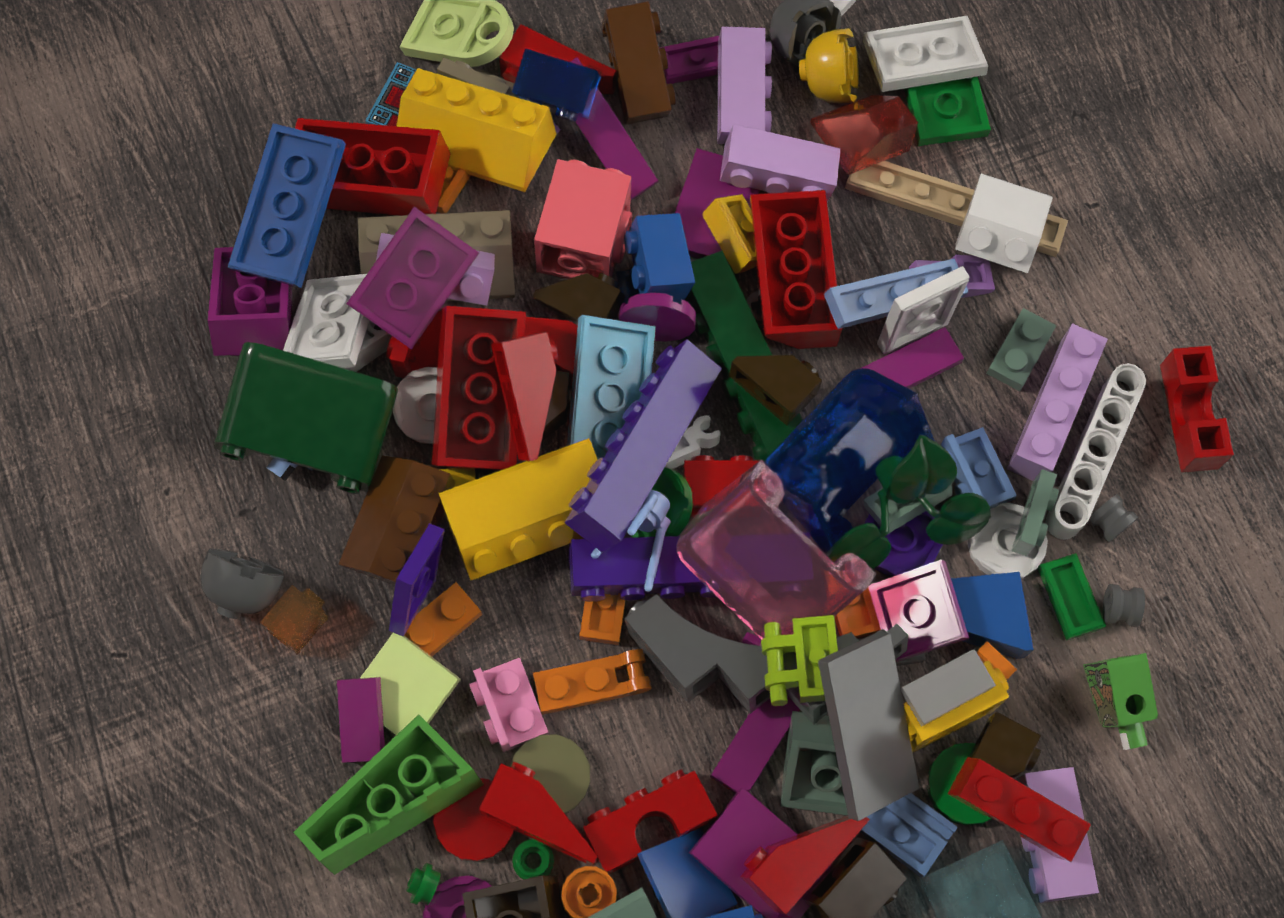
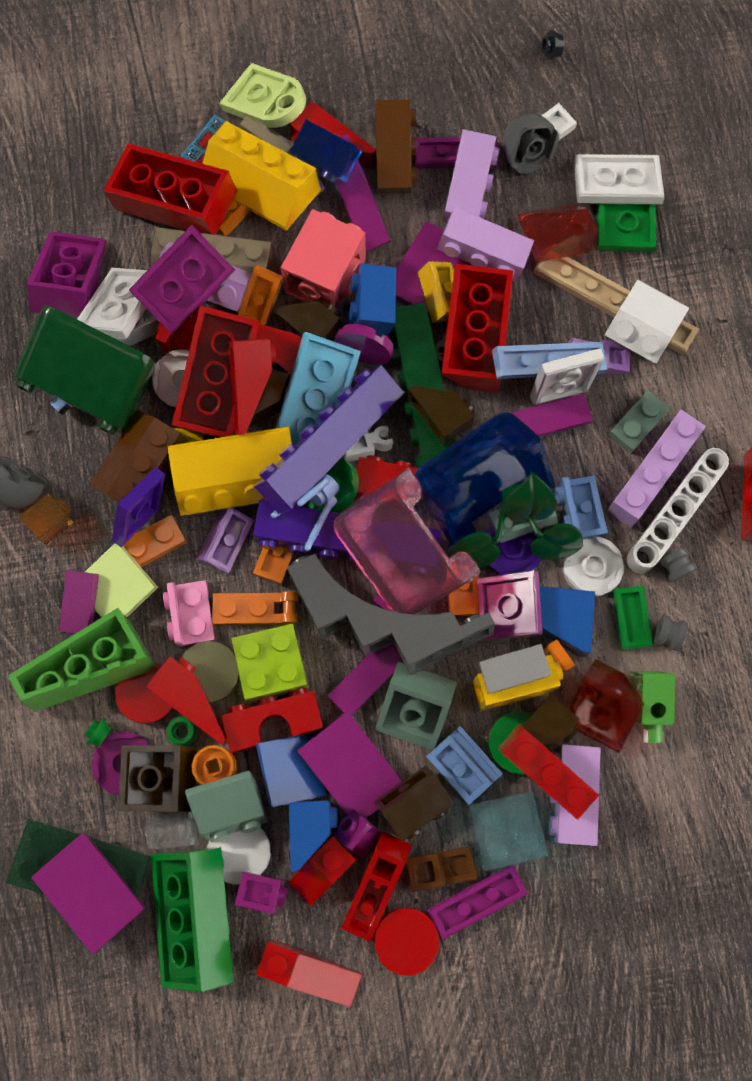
camera: 15 degrees right, 5 degrees up
blue tile [228,123,346,288] -> none
red slope [740,816,870,915] -> none
lime plate [761,615,838,706] -> none
yellow cylinder [799,28,859,103] -> none
dark grey tile [818,631,919,821] -> none
sand green plate [1011,469,1059,556] -> none
none -> medium lavender slope [196,508,254,574]
none -> lime brick [231,624,309,703]
none -> orange plate [238,265,284,326]
none -> clear red slope [569,659,644,753]

